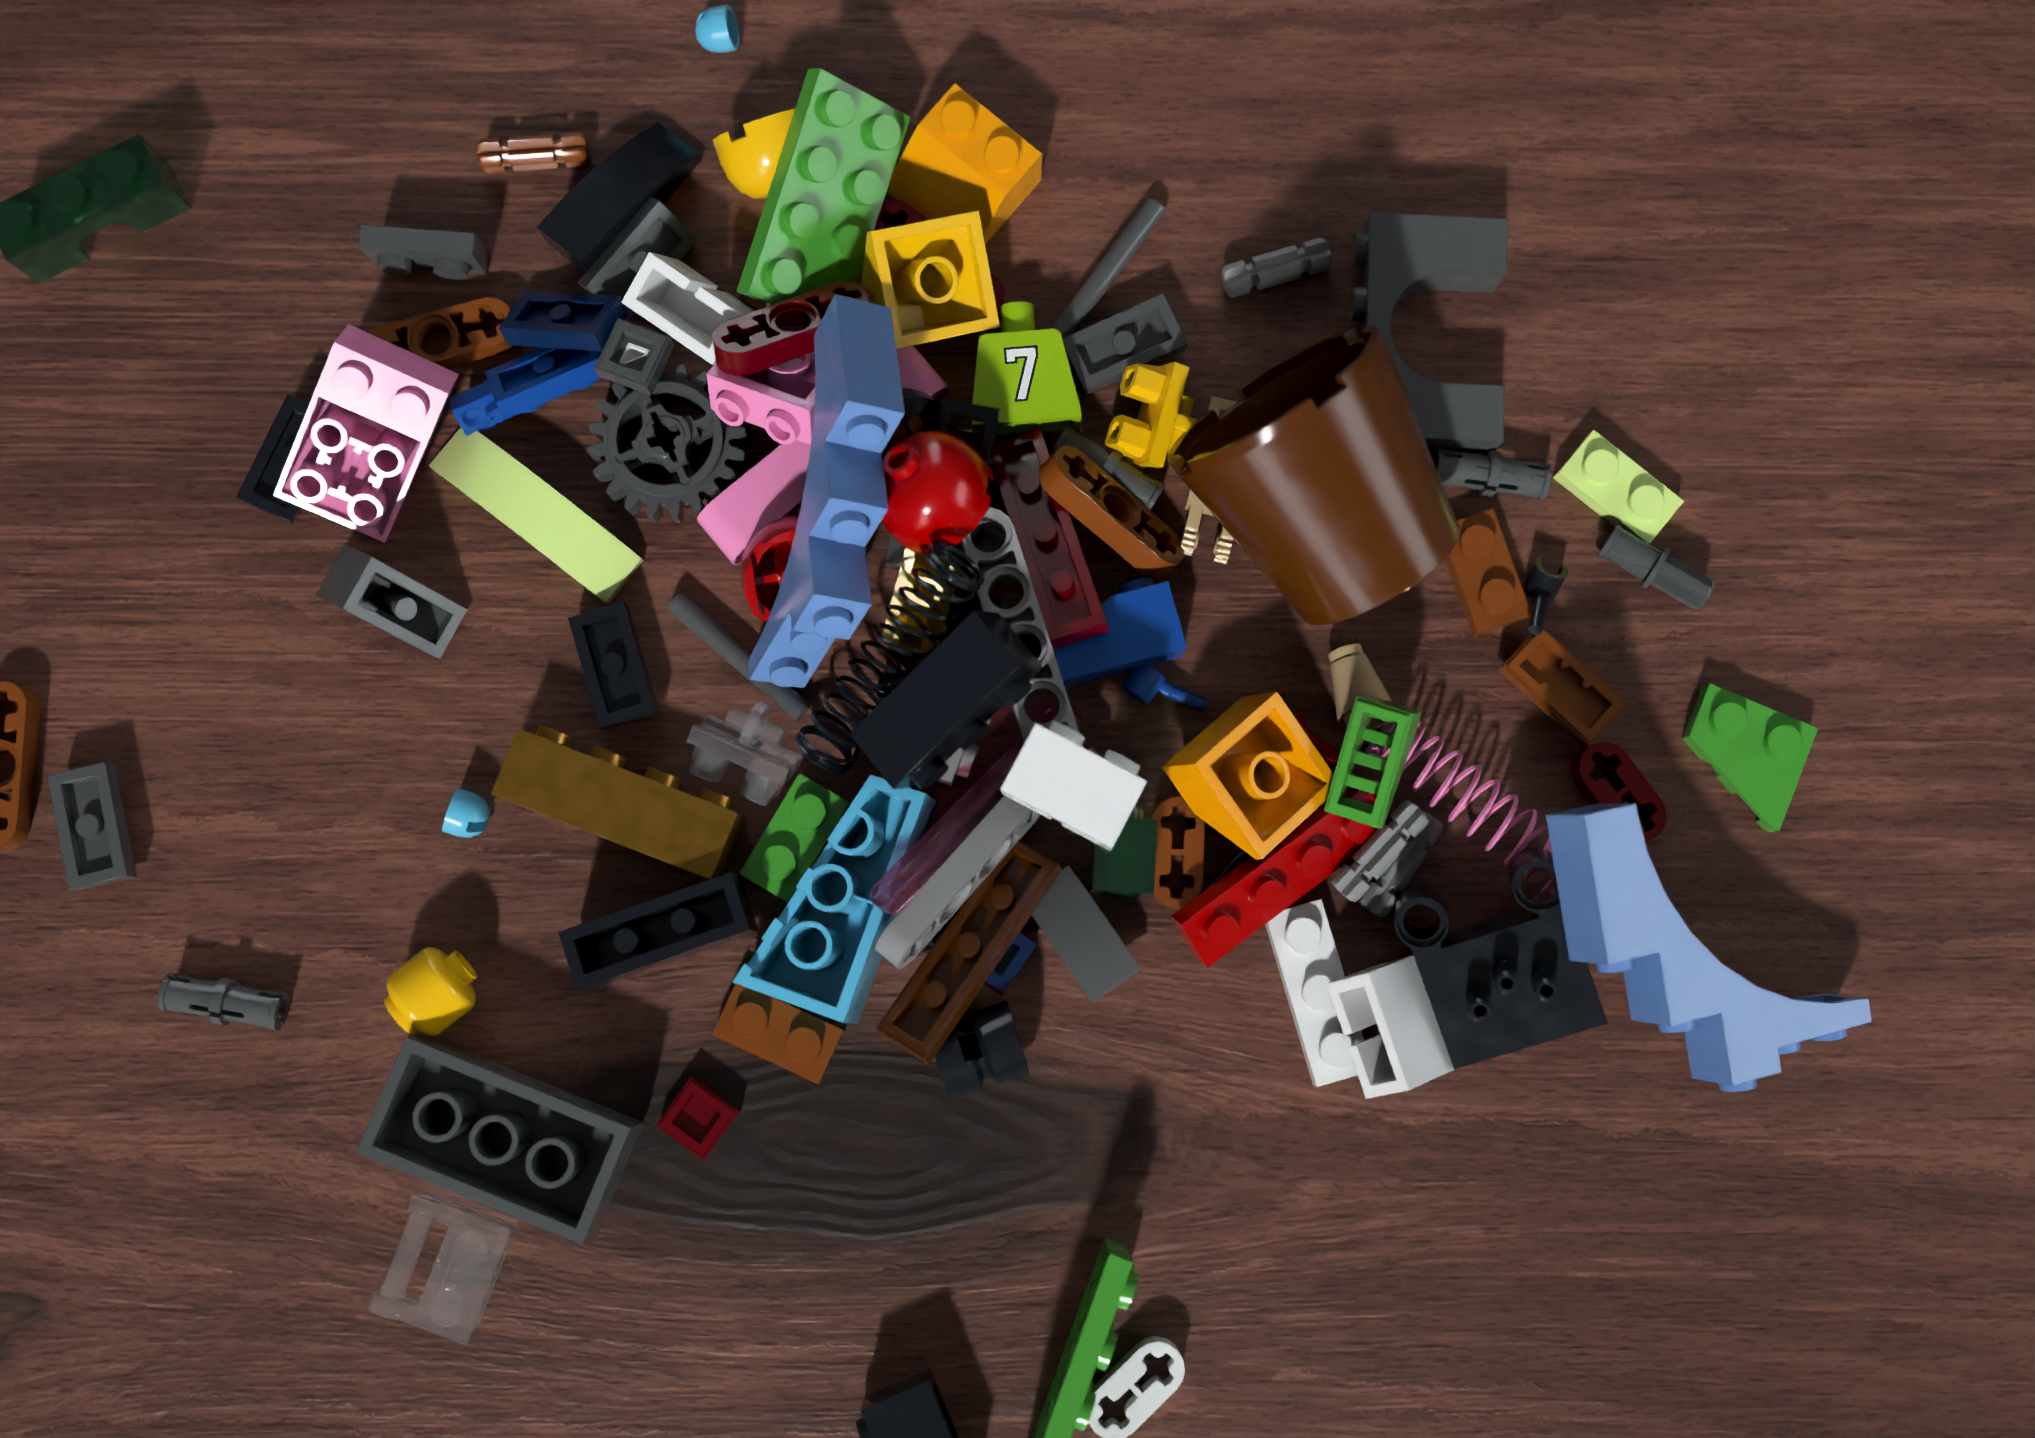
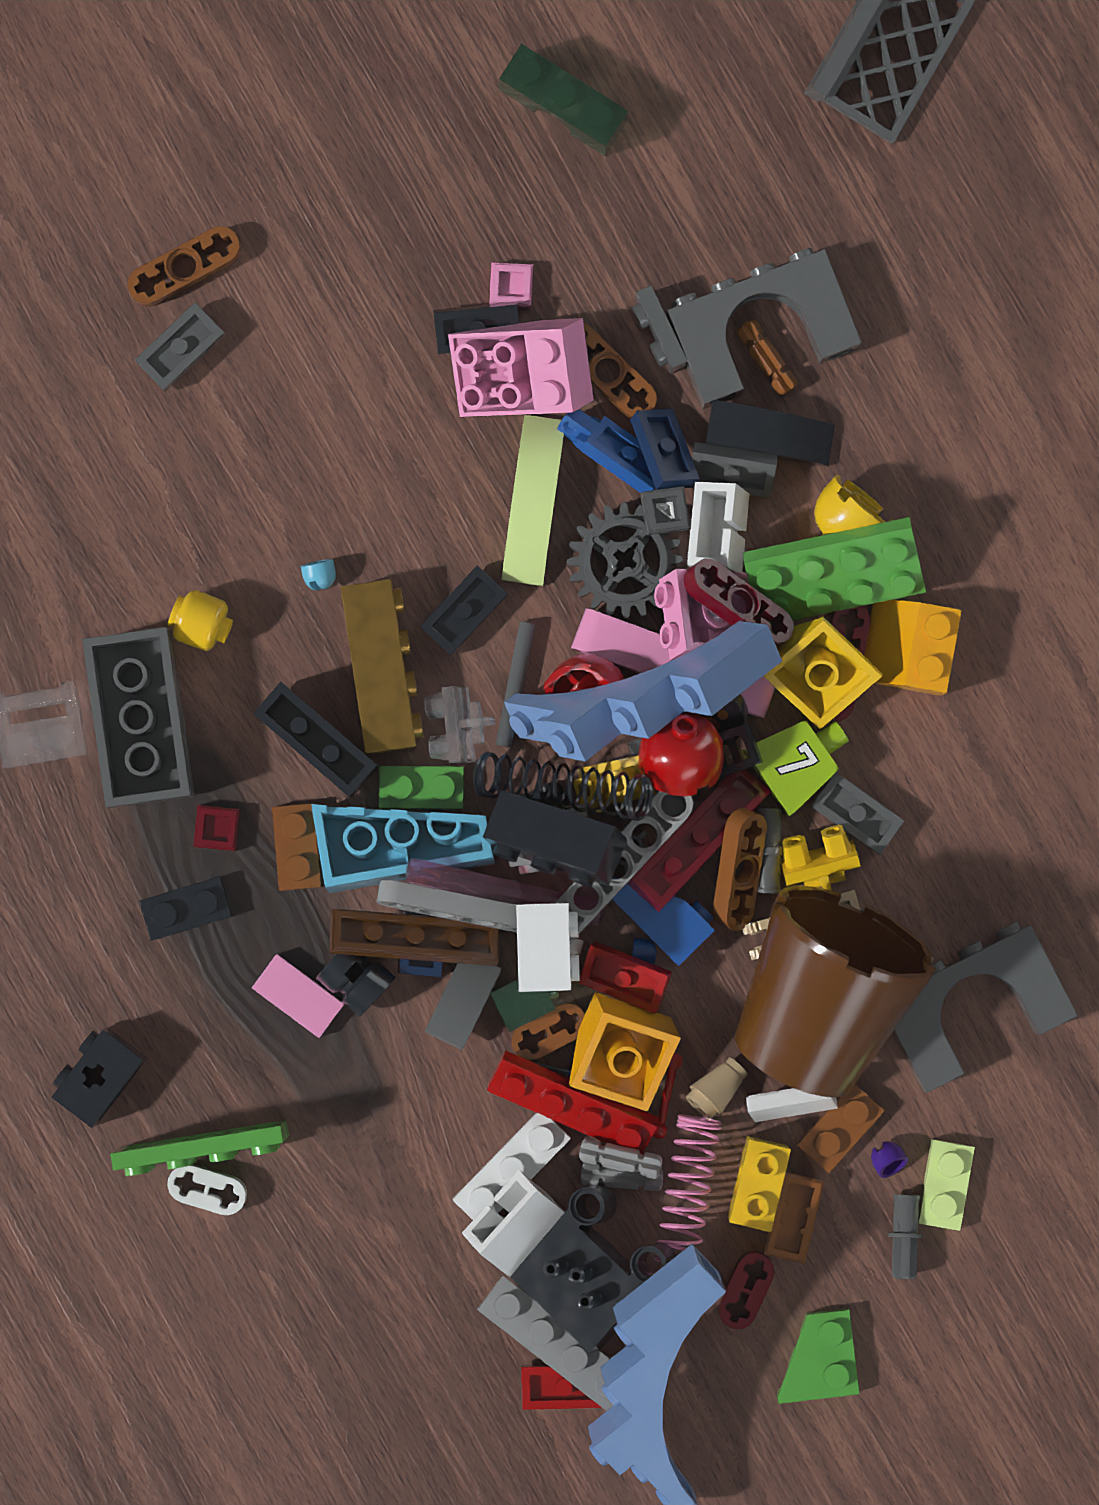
camera: 60 degrees right, 5 degrees up
dark grey pin [157,973,290,1030] -> none
dark grey slope [316,544,468,660] -> none
medium azure hinge [695,4,740,53] -> none
dark grey bar [1050,198,1166,339] -> none
light grey axle [1221,238,1332,298] -> none
bright green slope [1324,695,1422,829] -> none
dark grey pin [1432,447,1552,500] -> none
black hand [1523,557,1568,635] -> none
none -> black plate [139,877,233,941]
none -> bright pink tile [252,954,344,1038]
none -> light grey plate [477,1275,614,1411]
none -> bright pink tile [489,263,533,309]
none -> red plate [521,1364,602,1410]
none -> red plate [578,941,672,1014]
none -> dark grey arch [666,248,861,409]
none -> yellow brick [727,1136,791,1232]
none -> white tile [746,1088,838,1122]
none -> dark purple hinge [871,1141,908,1178]

